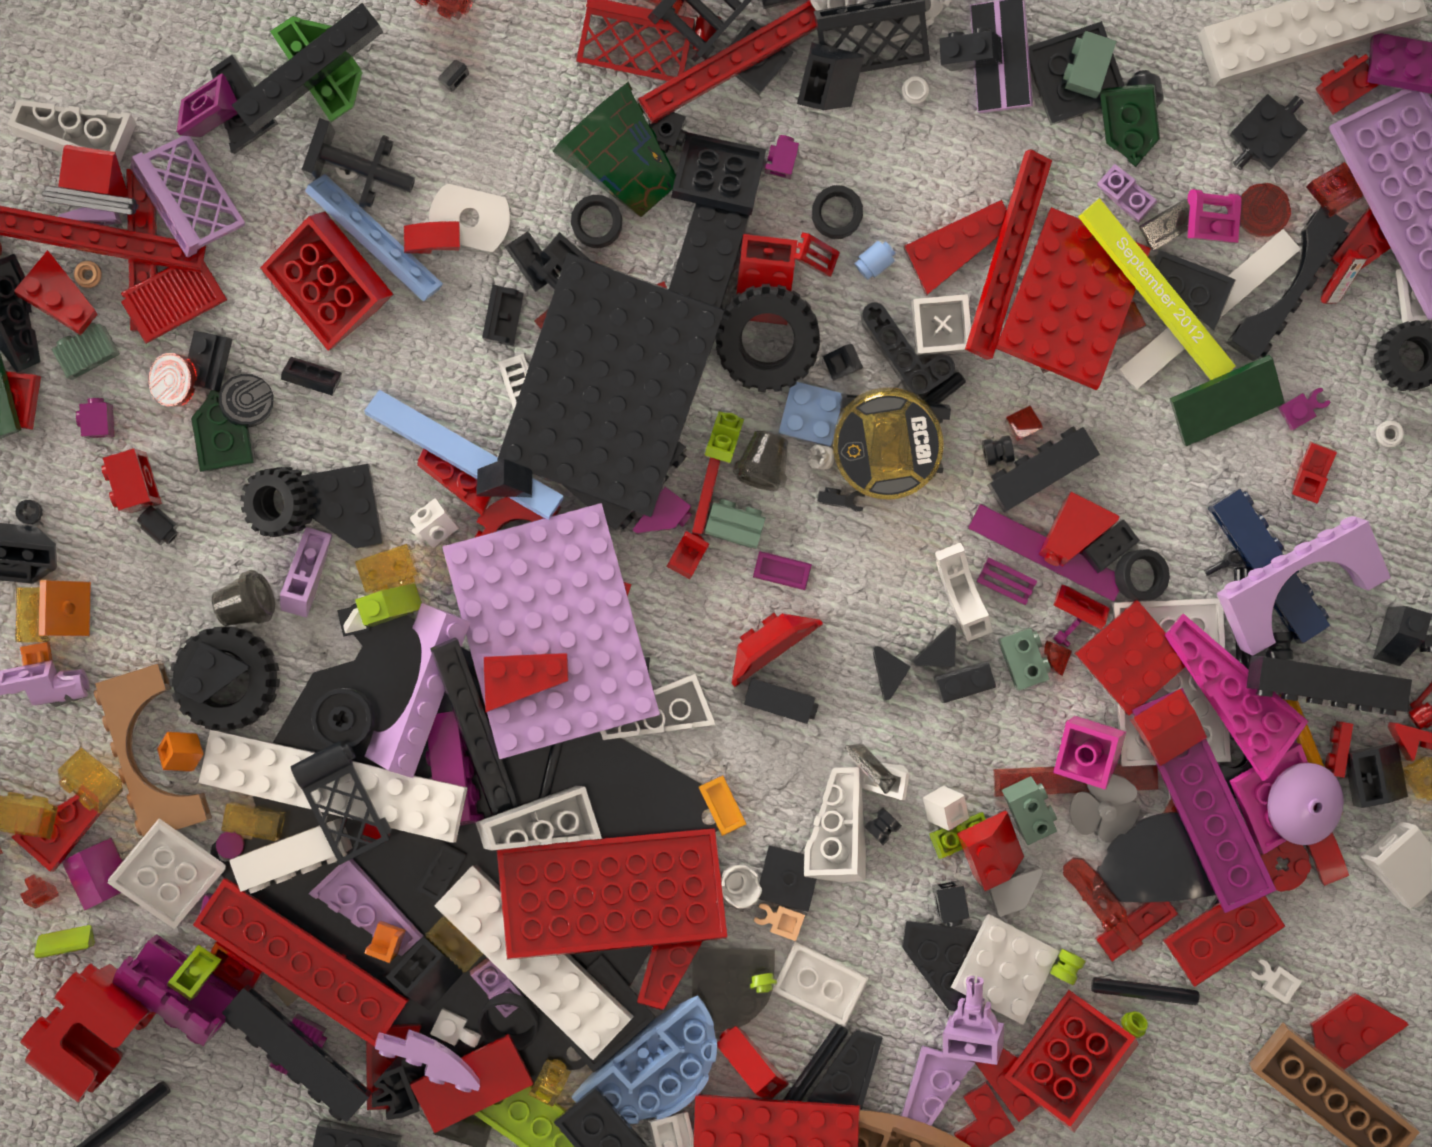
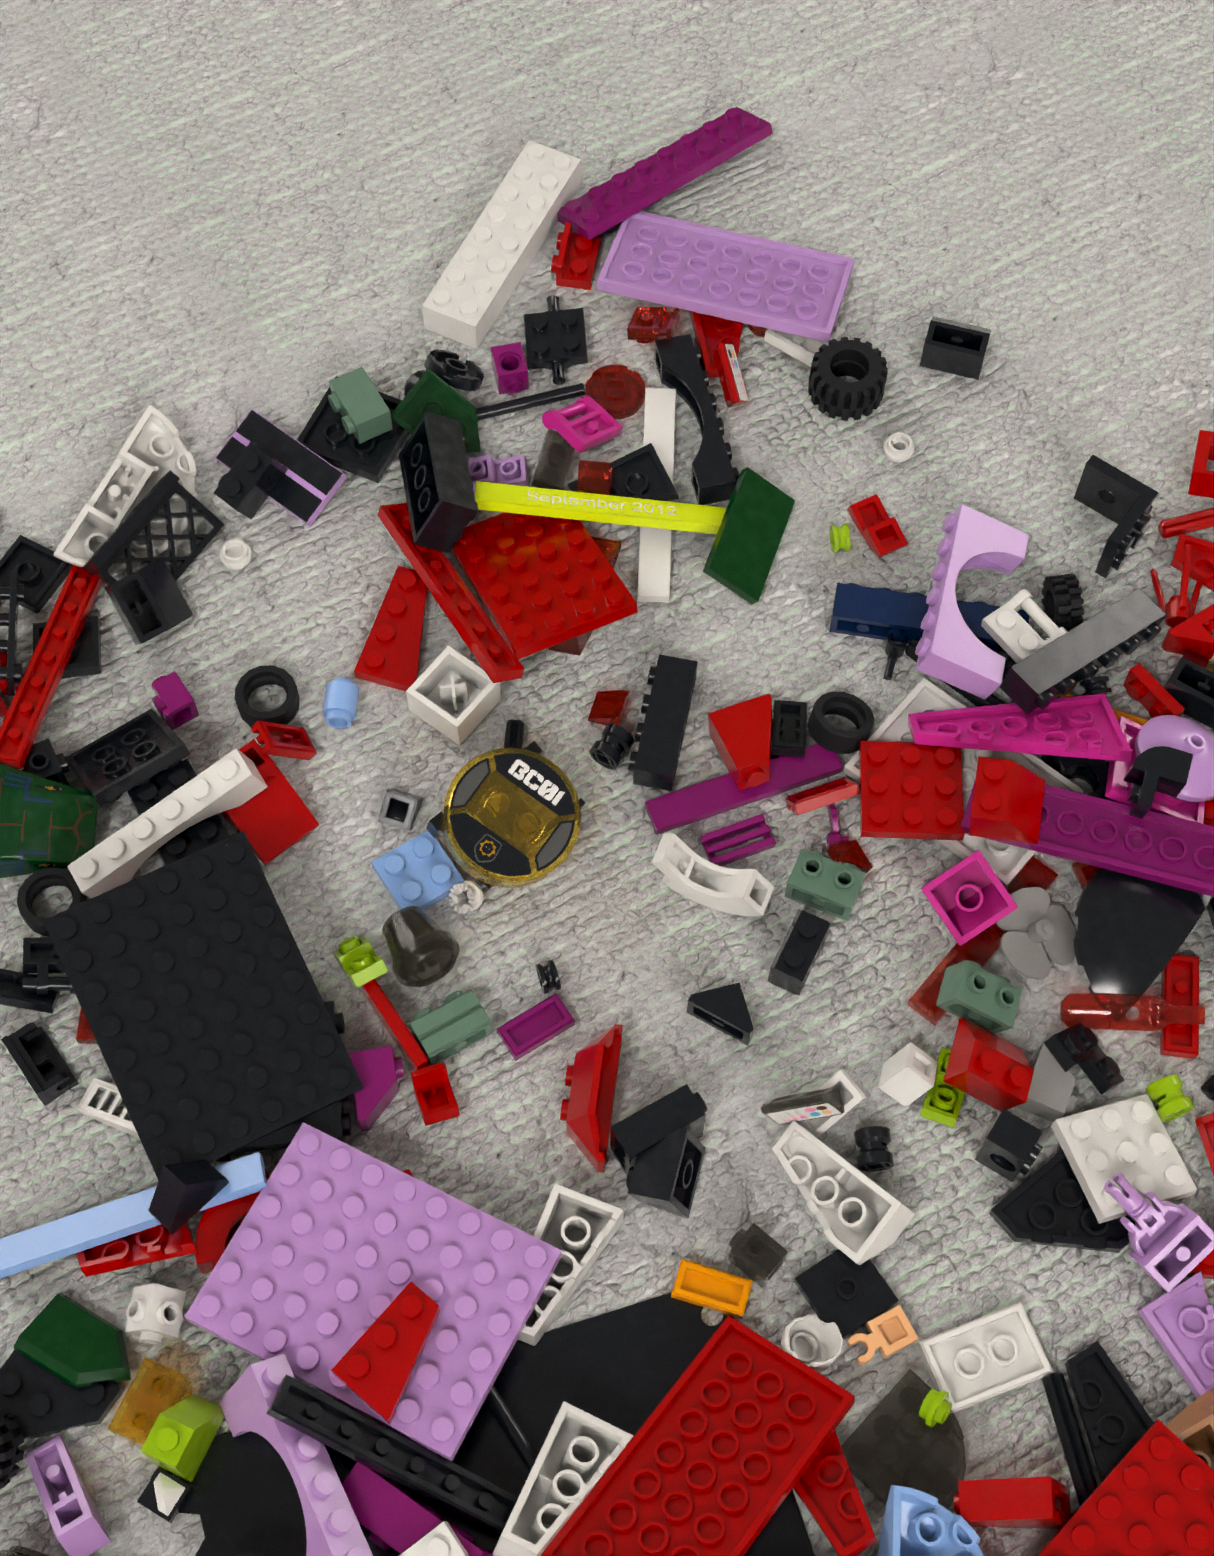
camera: 45 degrees left, 25 degrees down
black tyre [715,284,820,393] -> none
black plate [817,487,866,512] -> none
black beam [861,302,955,397] -> none
black slope [911,624,956,667] -> none
magenta plate [1277,388,1331,431] -> none
black slope [1373,606,1432,666] -> none
none -> dark green tile [14,1293,131,1388]
none -> white arch [67,748,268,898]
none -> black brick [398,411,478,553]
none -> black tile [424,349,484,391]
none -> black bar [476,383,586,421]
none -> magenta brick [491,342,529,395]
none -> black bush [535,959,561,994]
none -> clear red slope [577,460,613,495]
none -> black slope [626,1128,706,1218]
none -> clear smoke brick [728,1223,788,1288]
none -> lime bush [829,523,851,553]
none -> white plate [981,589,1068,663]
none -> black tyre [1042,574,1084,632]
none -> black plate [1044,1022,1124,1095]
none -> black bush [1079,676,1112,696]
none -> black brick [1123,746,1193,819]

